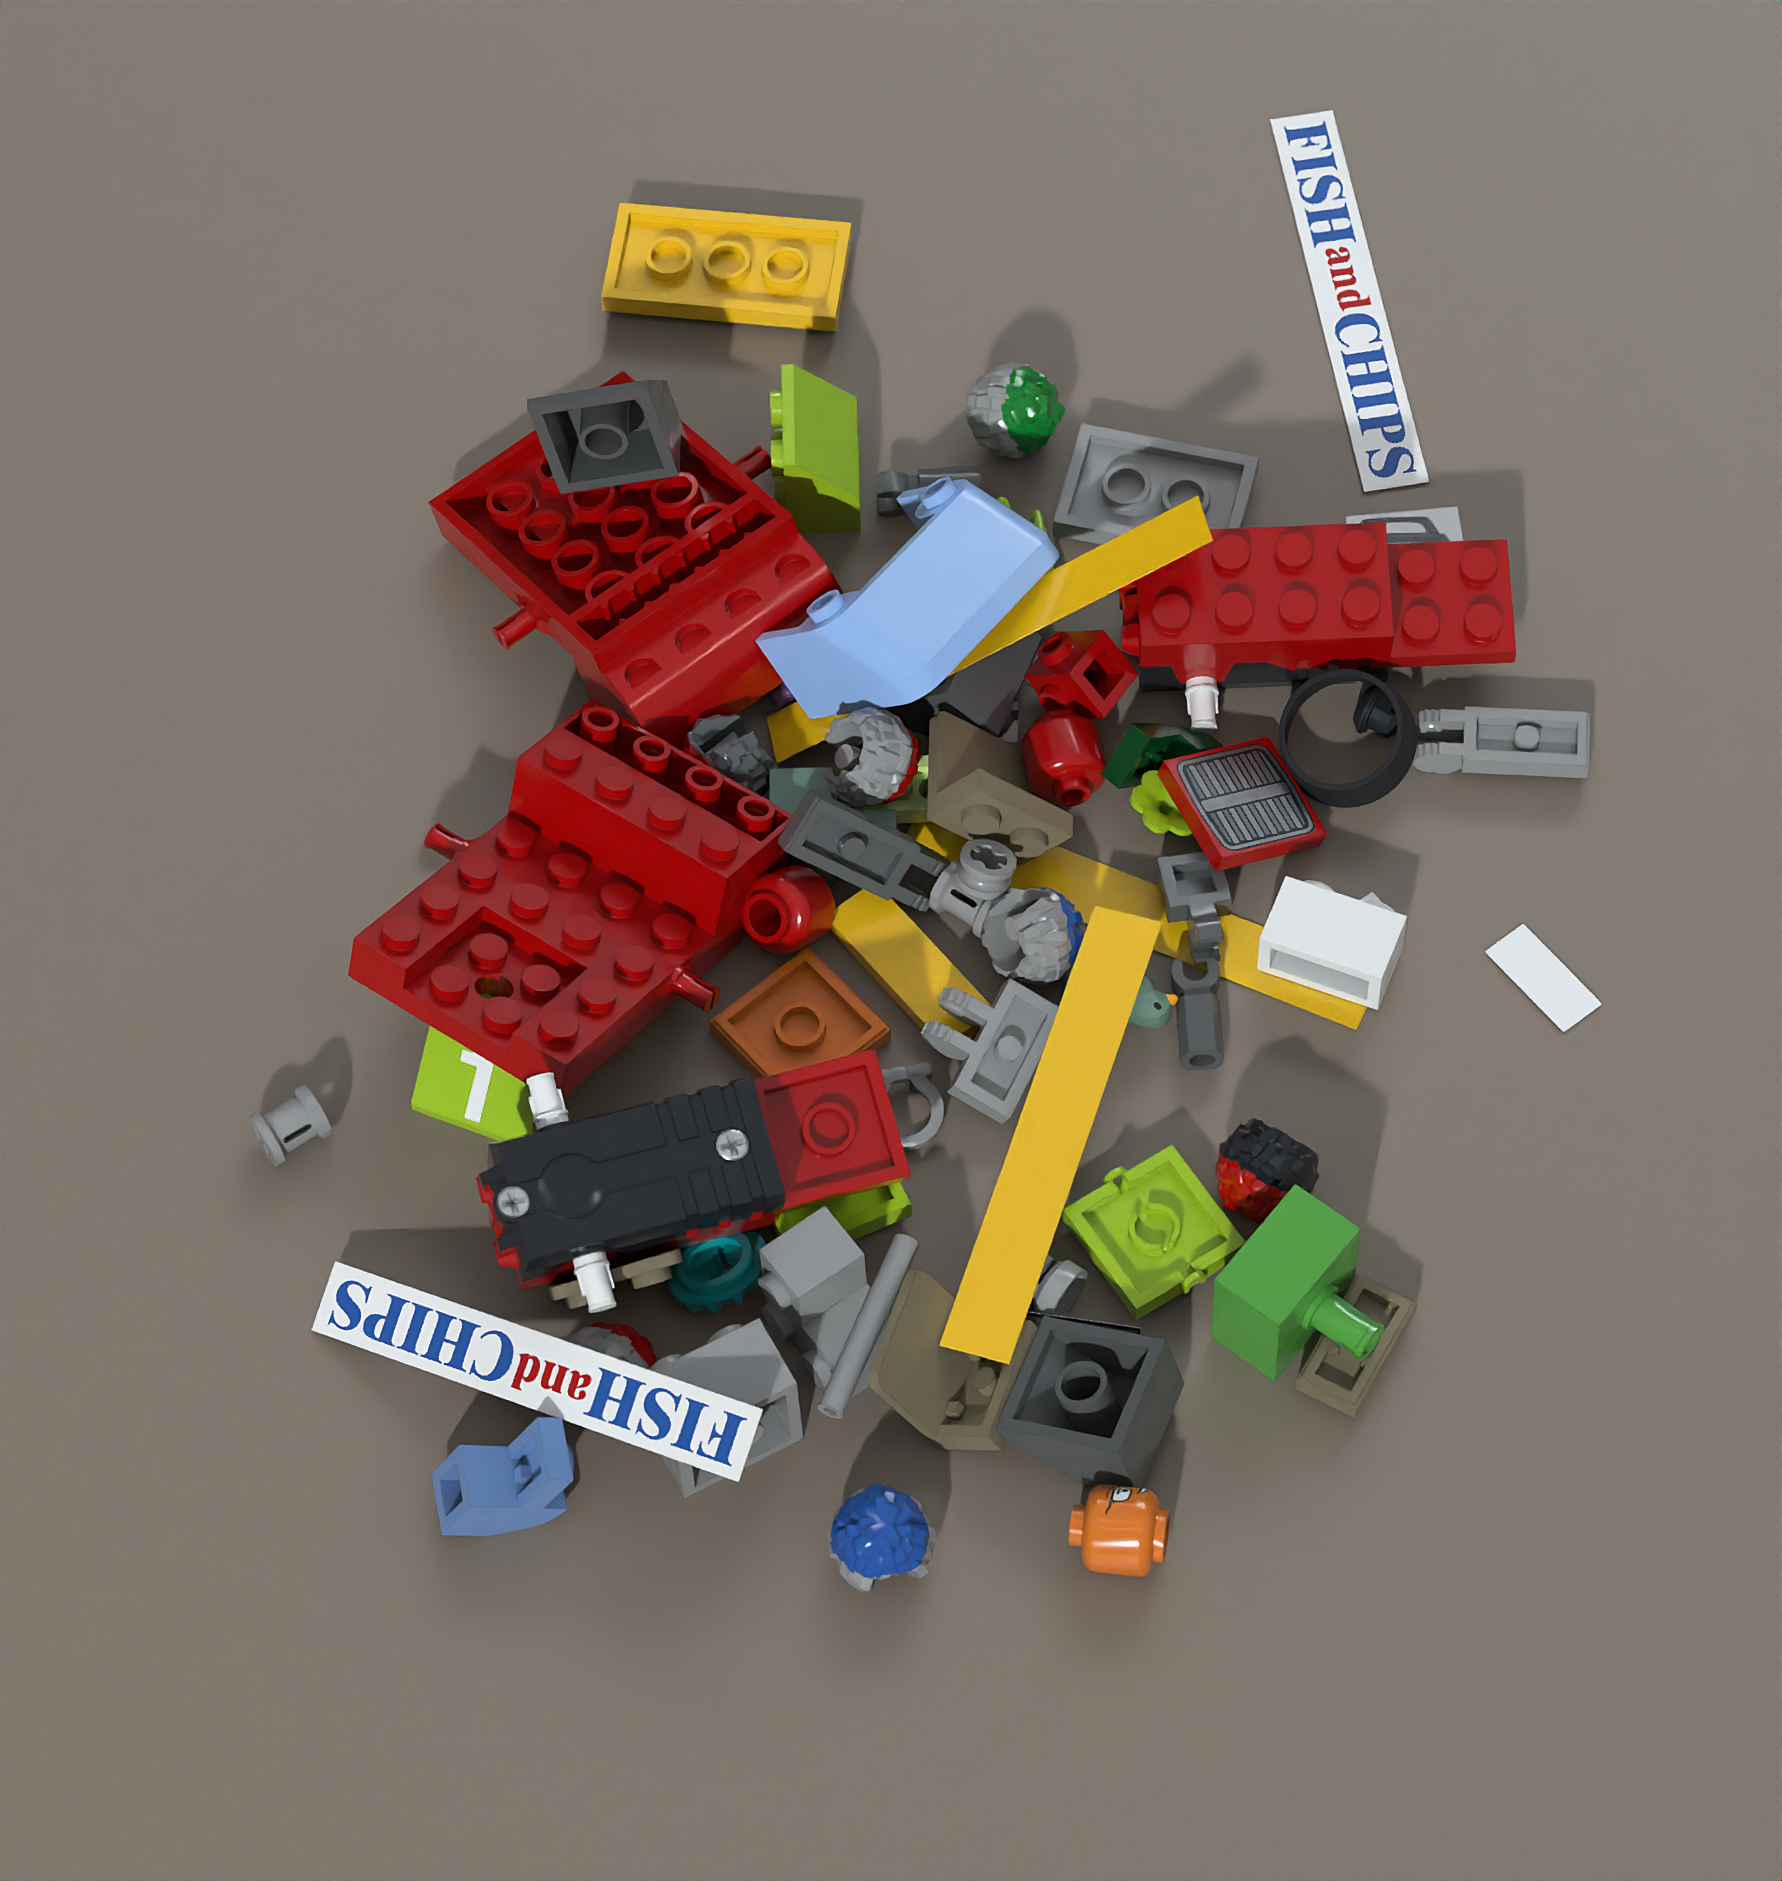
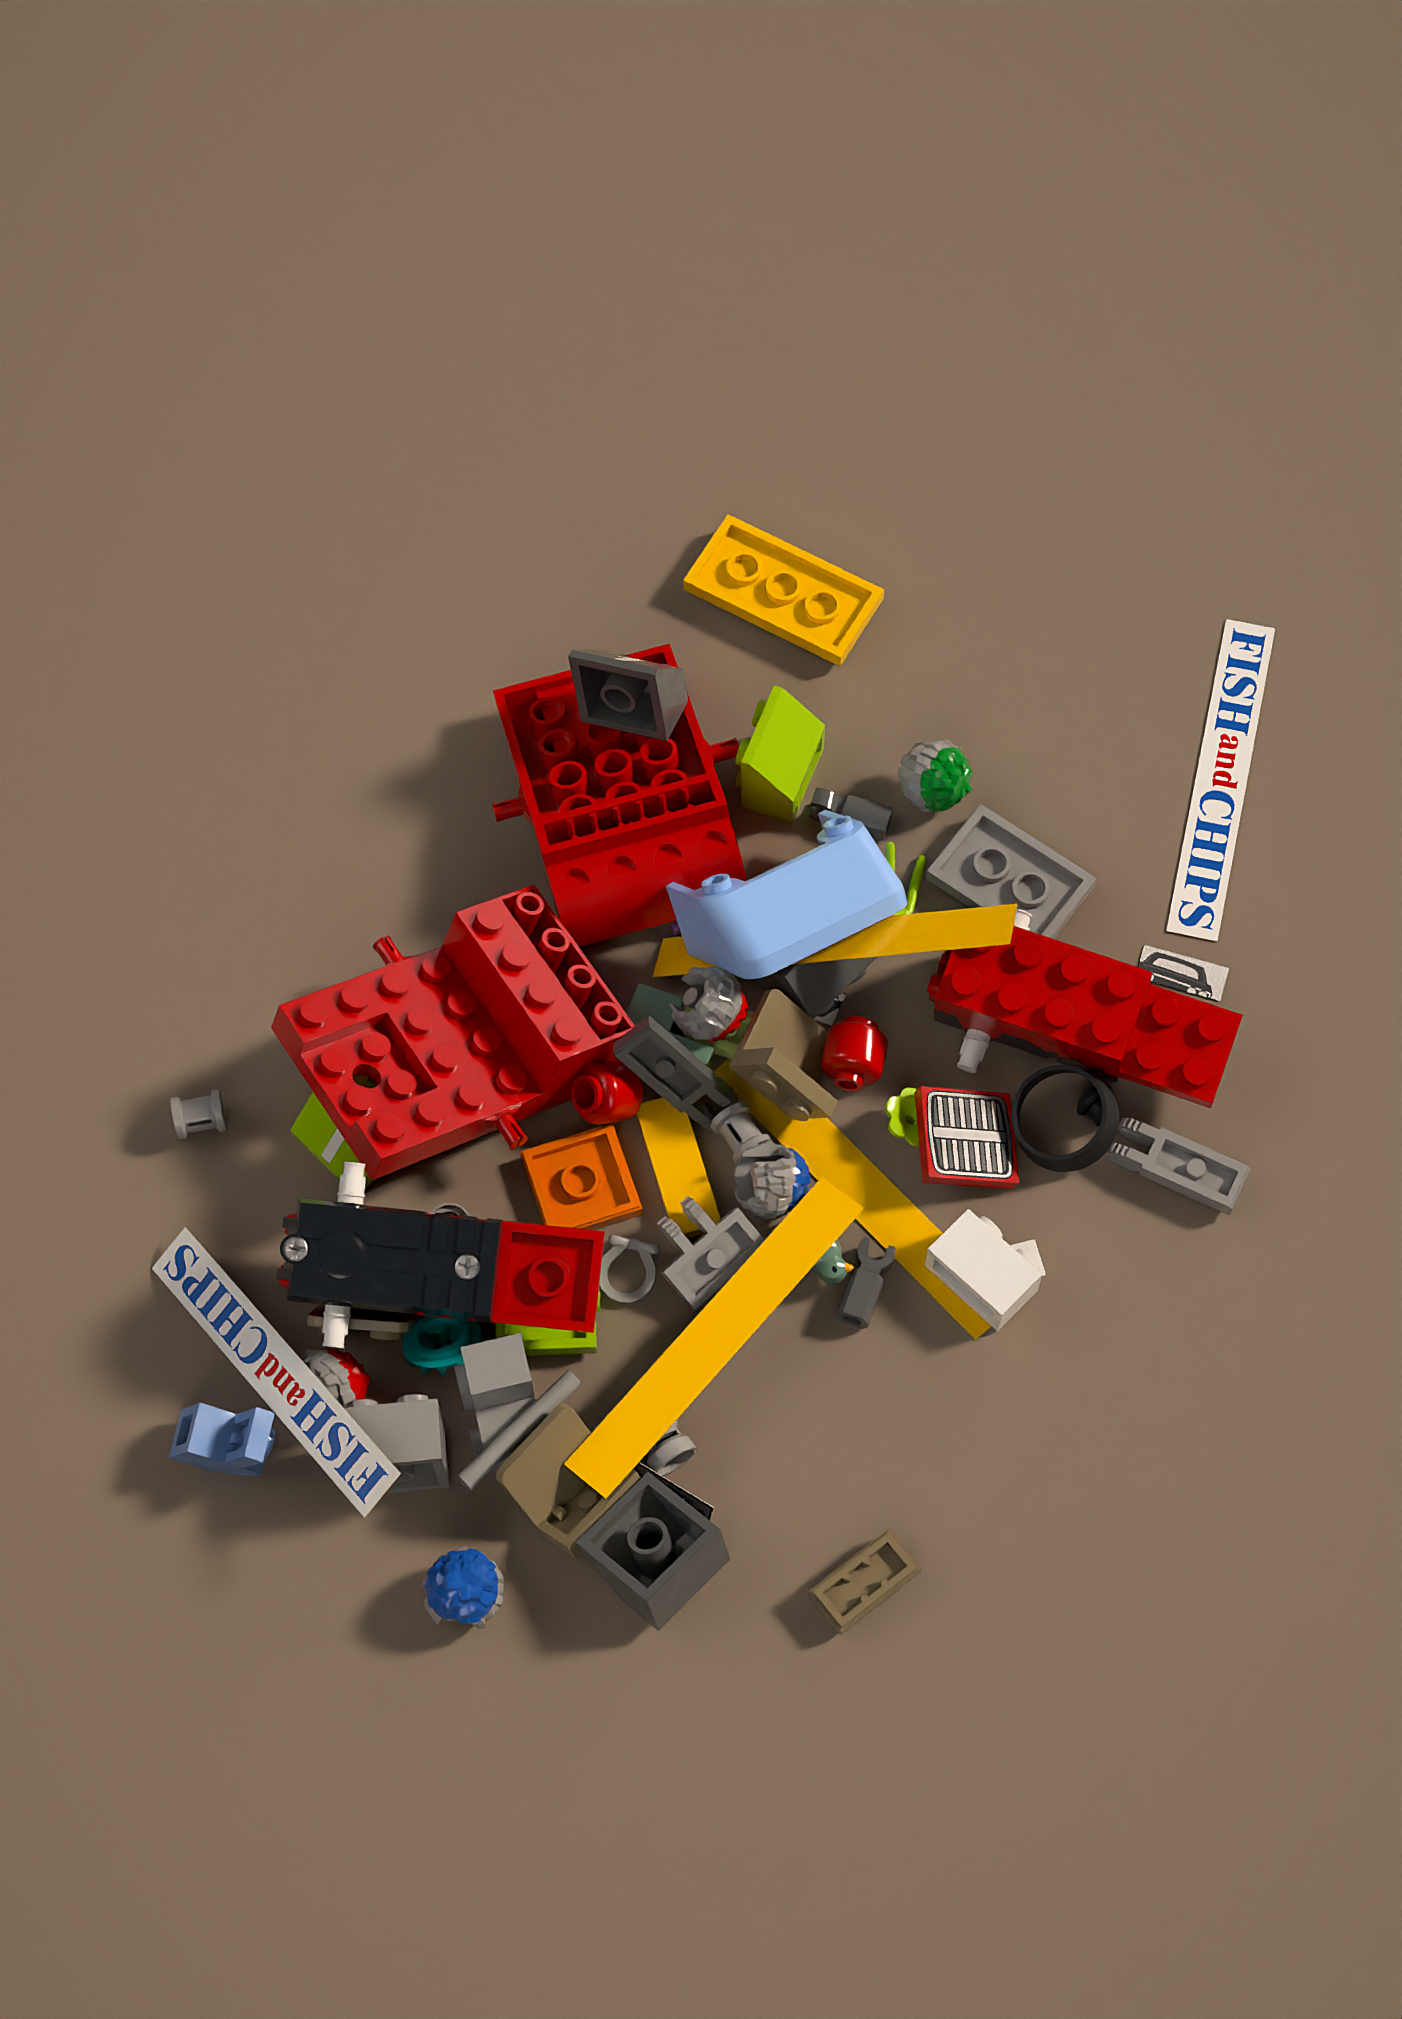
camera: 20 degrees right, 5 degrees up
dark grey piece [682,713,777,797] -> none
light grey bush [954,839,1017,900] -> none
red brick [1024,629,1139,719] -> none
lime plate [1063,1145,1246,1321] -> none
orange head [1069,1484,1170,1577] -> none
dark green slope [1101,723,1223,789] -> none
dark grey plate [1155,852,1232,964] -> none
bright green brick [1211,1184,1385,1382] -> none
black piece [1215,1118,1319,1224] -> none
white sticker [1485,924,1602,1032] -> none

